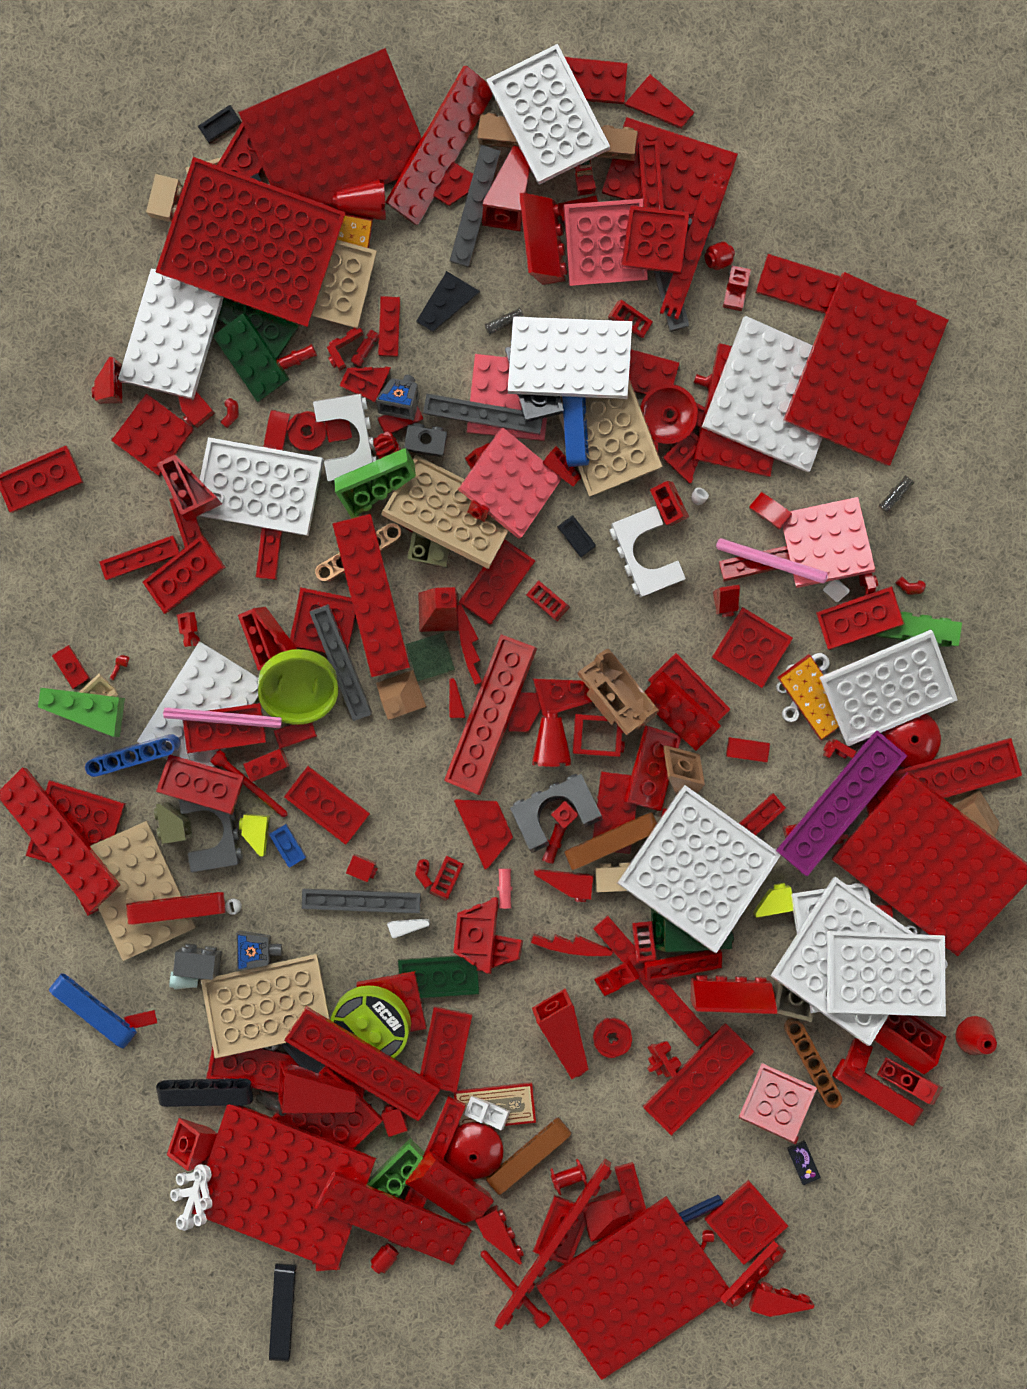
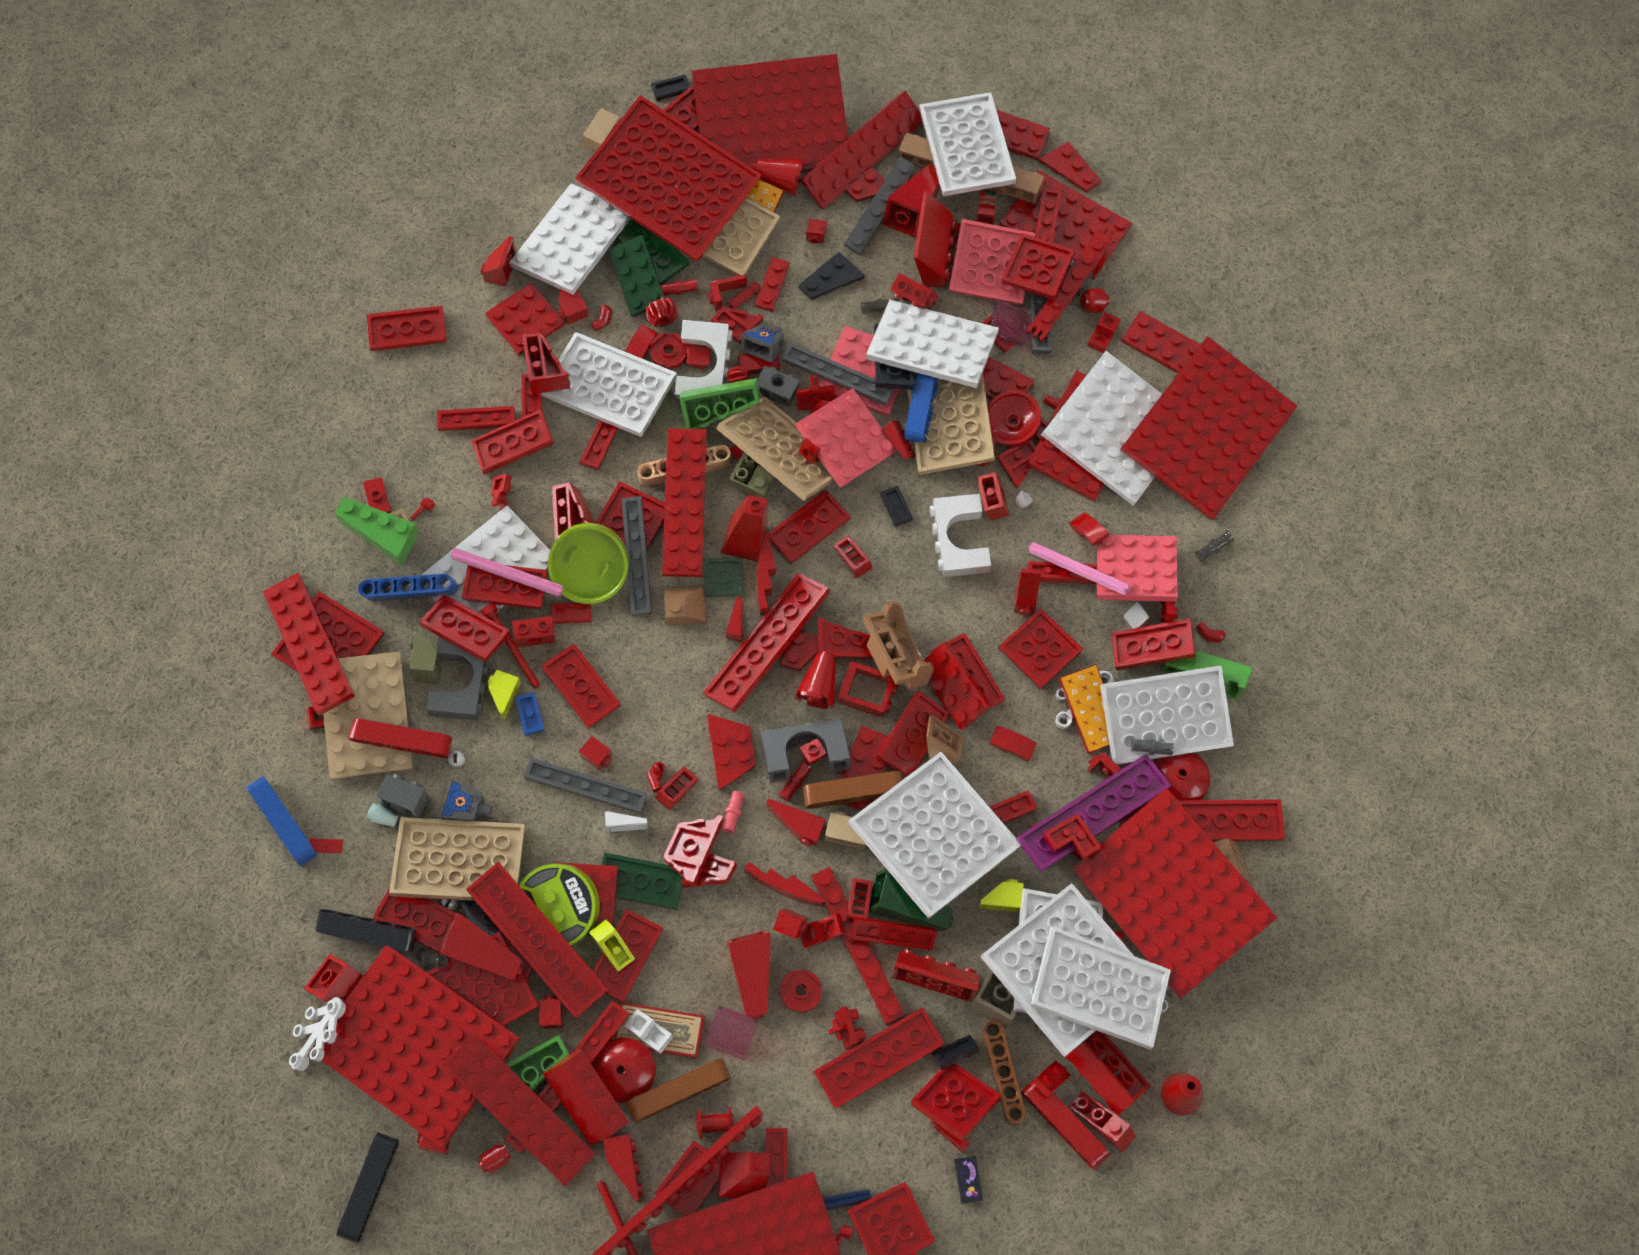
camera: 15 degrees right, 20 degrees down
none -> neon yellow slope [589,920,635,972]
none -> red gear [646,297,678,327]
none -> clear pink tile [705,1005,759,1061]
none -> red brick [773,908,808,939]
none -> red plate [796,375,835,410]
none -> red bracket [806,218,828,244]
none -> red brick [890,273,939,309]
none -> black tile [932,1035,980,1070]
none -> clear pink tile [991,299,1030,347]
none -> red plate [1043,813,1101,860]
none -> dark grey pin [1131,738,1174,756]

